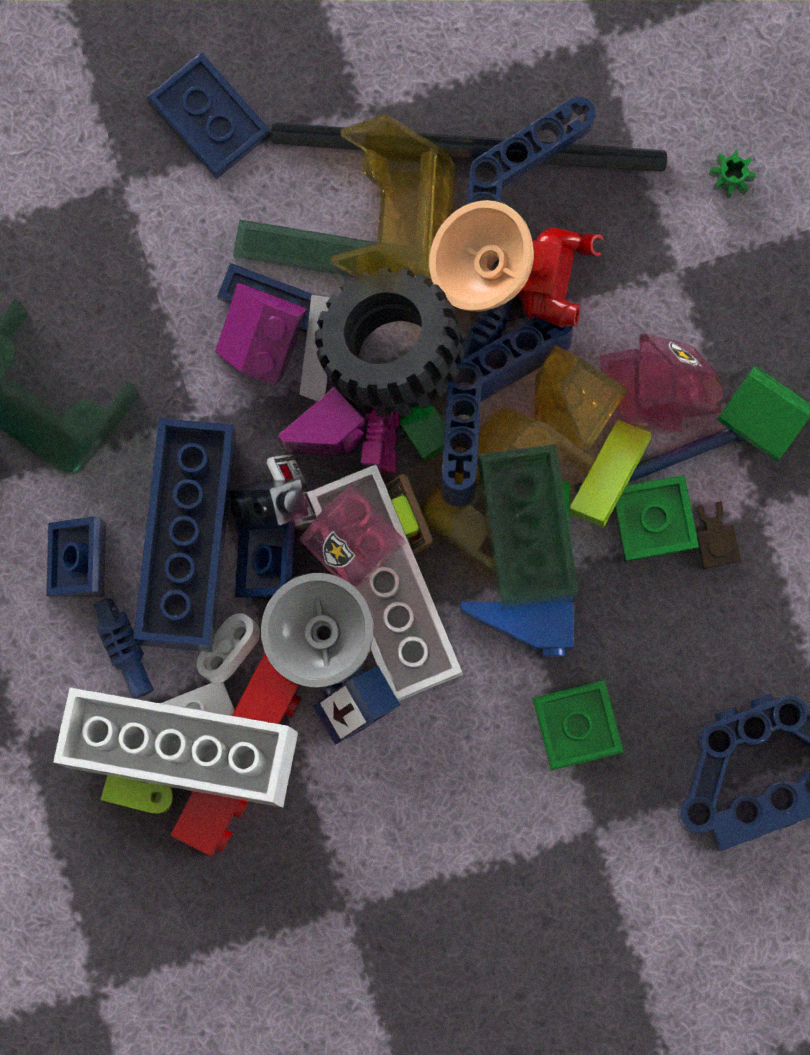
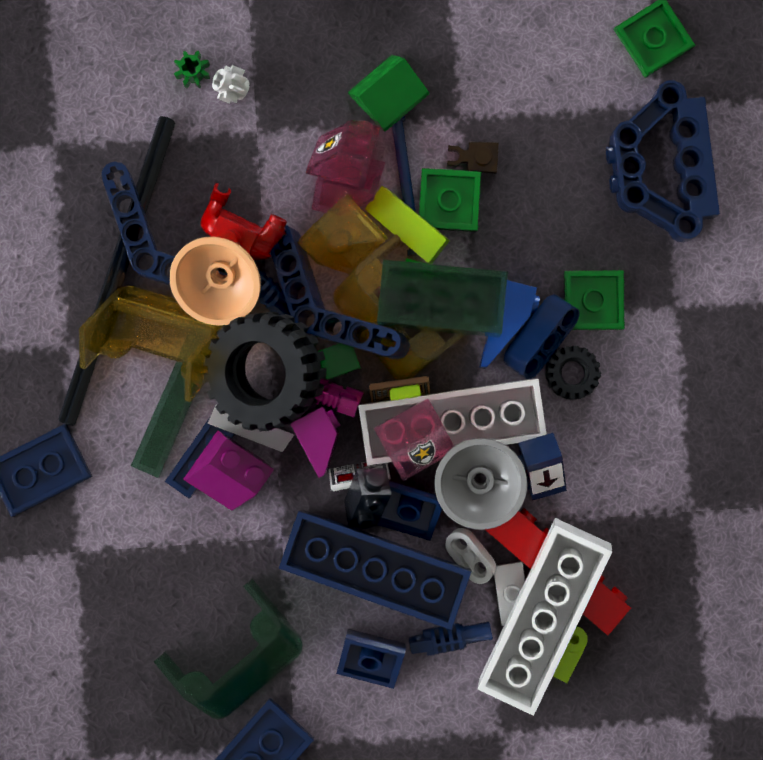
camera: 75 degrees left, 5 degrees up
none -> white gear [212,65,249,103]
none -> dark blue beam [504,294,580,379]
none -> black tyre [545,346,601,400]

